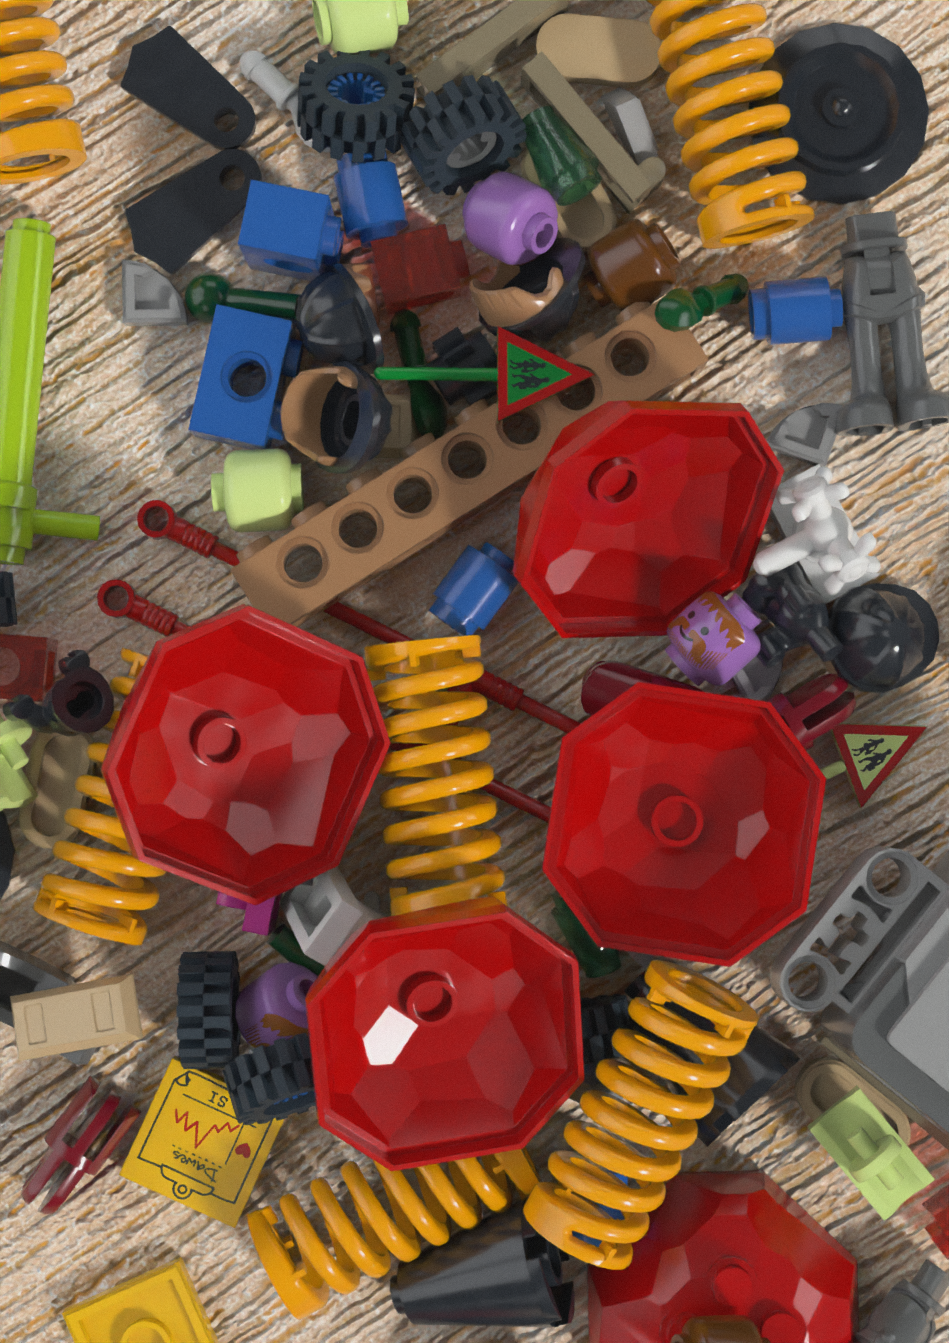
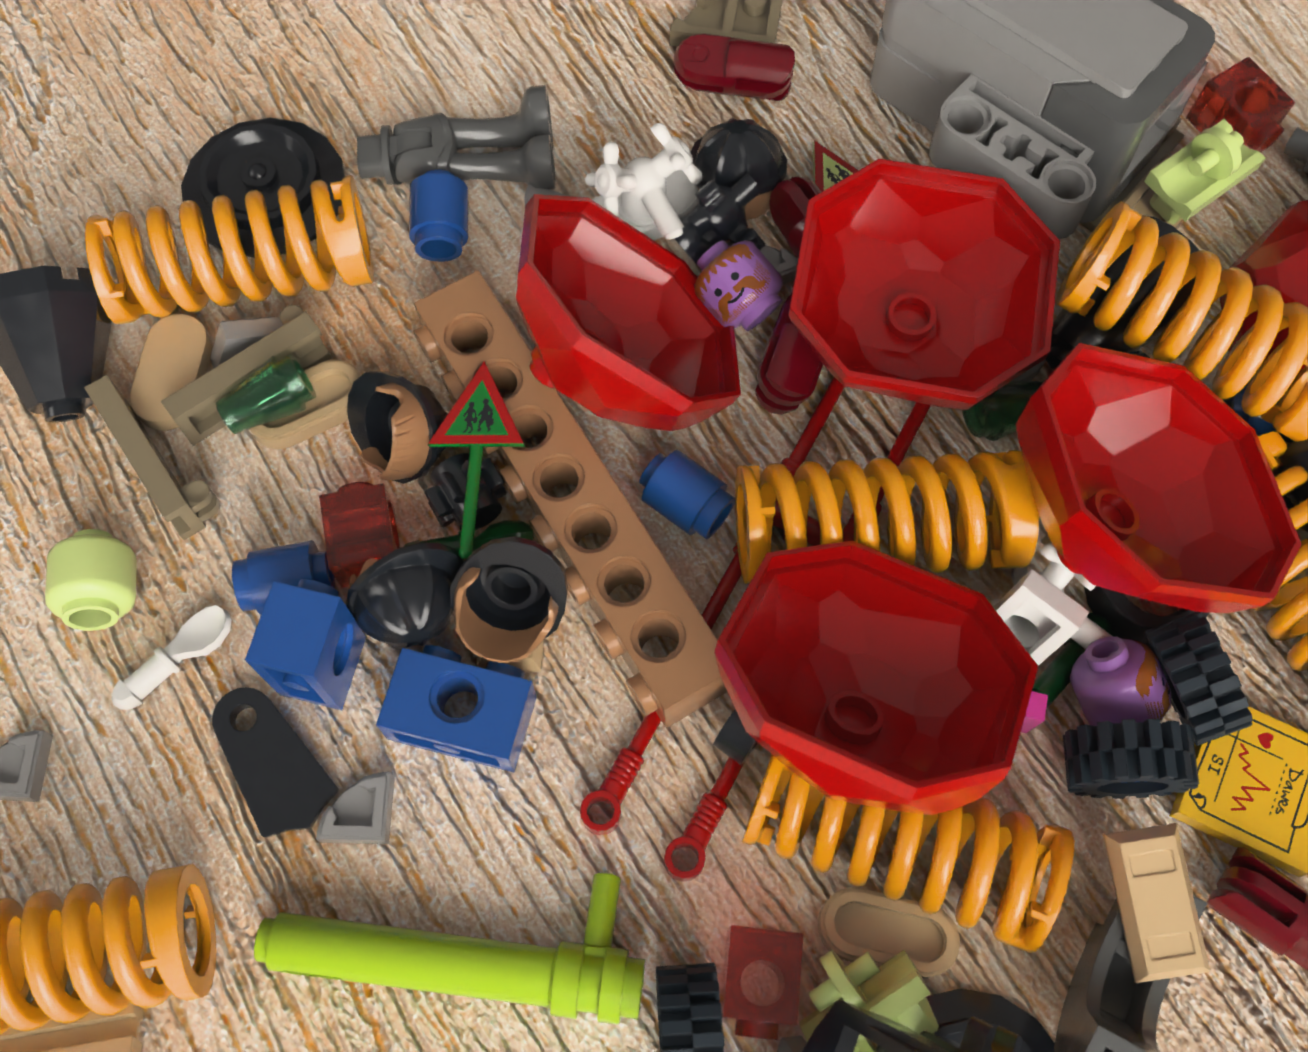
camera: 90 degrees left, 20 degrees down
black piece [3,650,114,737] -> none
black piece [120,26,256,150] -> none
dark green bar [185,272,301,323] -> none
yellowish green head [211,448,304,532] -> none
black bush [297,50,415,162] -> none
black bush [401,75,527,195] -> none
medium lavender head [462,171,558,266] -> none
reddish brown head [583,219,682,311] -> none
dark green piece [654,273,749,332] -> none

